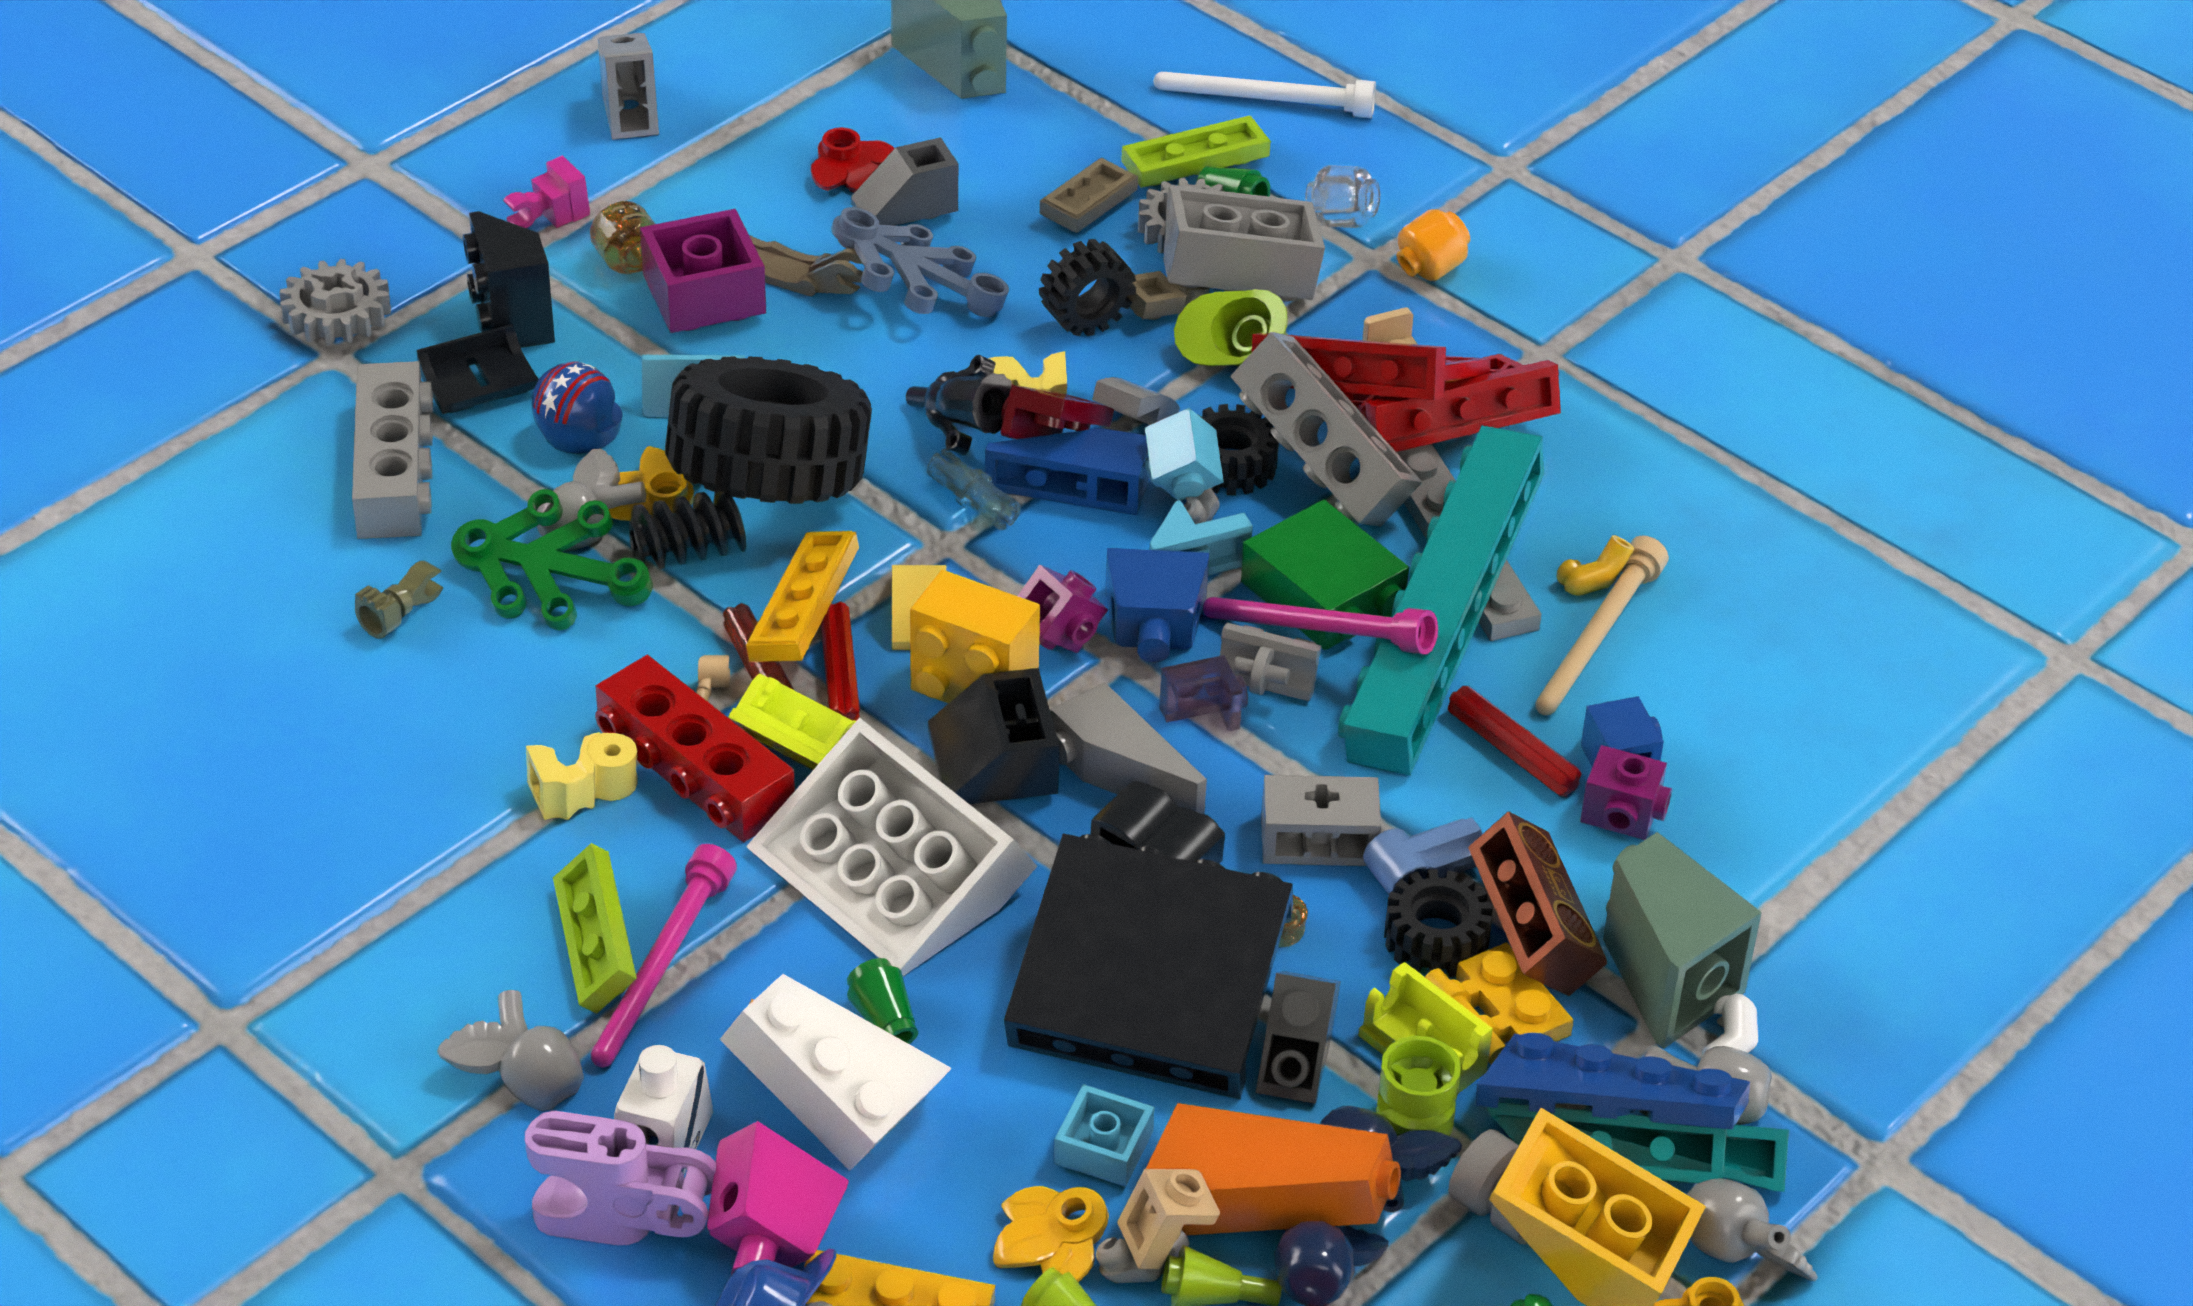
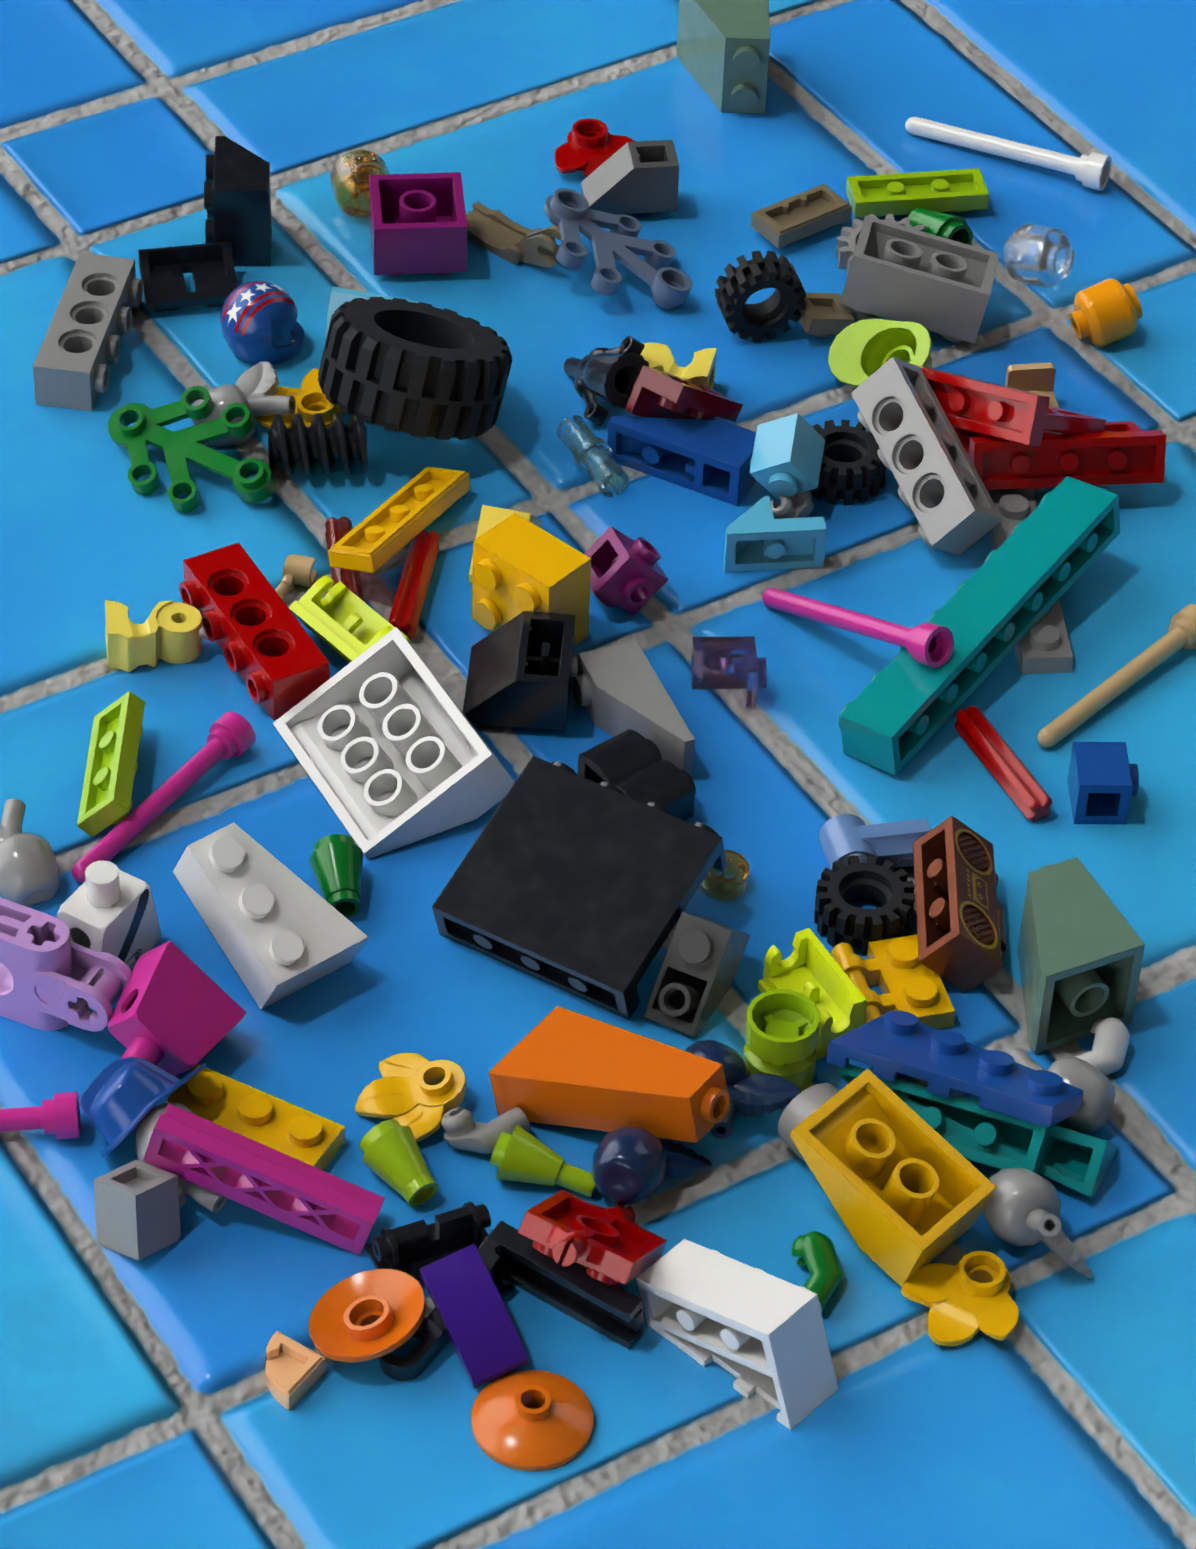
camera: 15 degrees right, 0 degrees up
light grey gear [280,259,391,345] -> none
olive piece [355,561,443,639] -> none
dark pink piece [503,155,591,228] -> none
light grey torso [598,33,659,140] -> none
medium azure piece [1054,1084,1155,1187] -> none
light grey slope [1092,377,1180,425] -> none
blue torso [1105,548,1209,663] -> none
tan bracket [1117,1169,1220,1269] -> none
light grey hips [1215,623,1321,701] -> none
green brick [1241,499,1409,651] -> none
light grey brick [1261,775,1381,866] -> none
yellow arm [1556,535,1635,596] -> none
magenta brick [1580,745,1672,840] -> none

